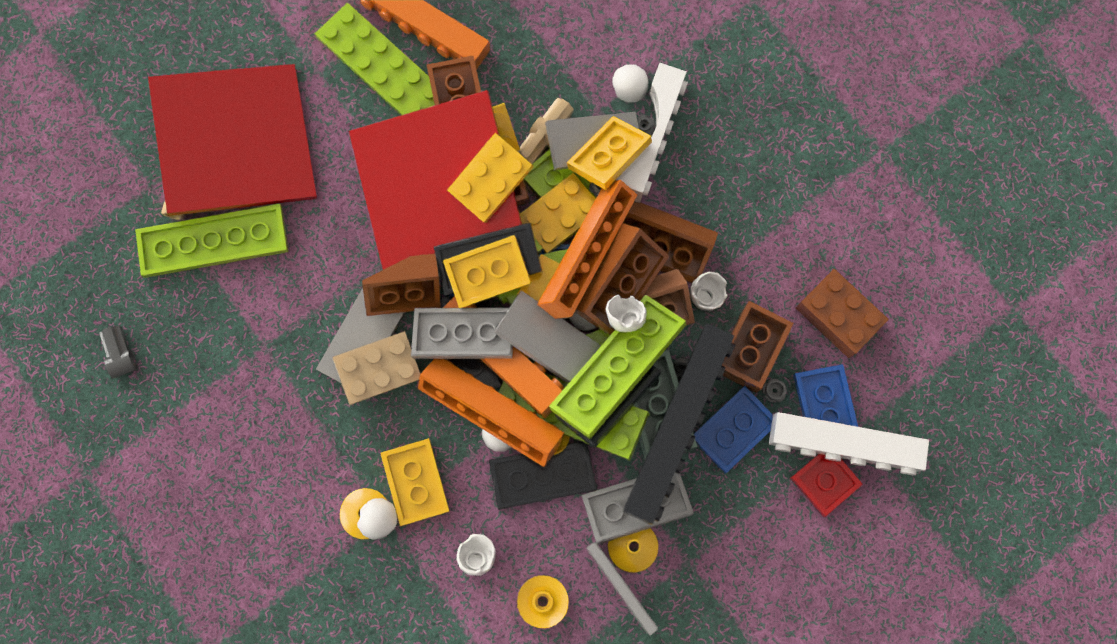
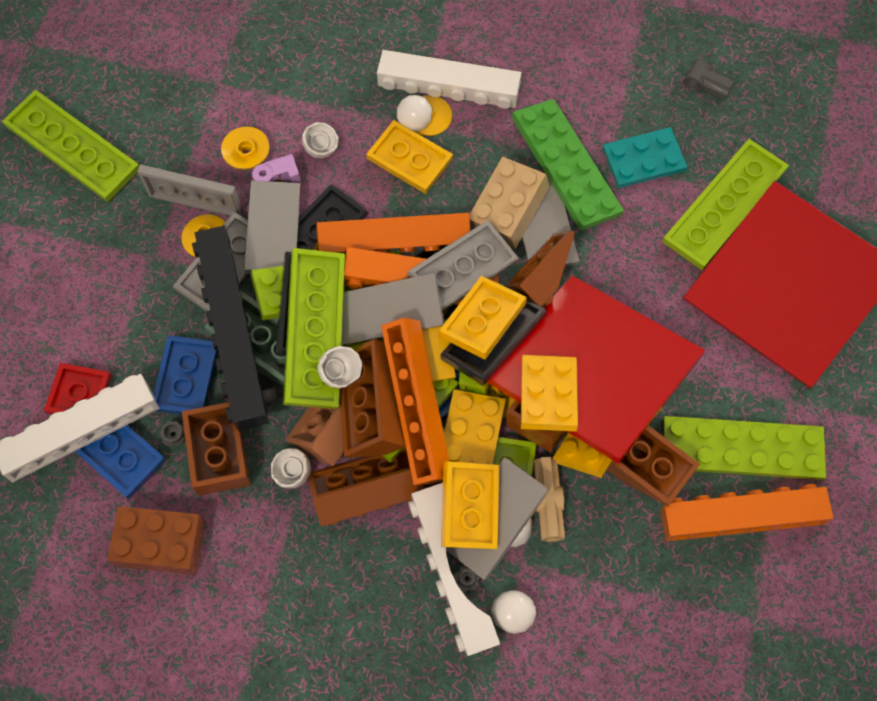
camera: 145 degrees right, 10 degrees down
none -> light grey tile [244,181,301,274]
none -> lavender leg [252,154,302,184]
none -> white brick [377,50,521,109]
none -> bright green plate [511,99,624,231]
none -> teal plate [602,127,687,189]

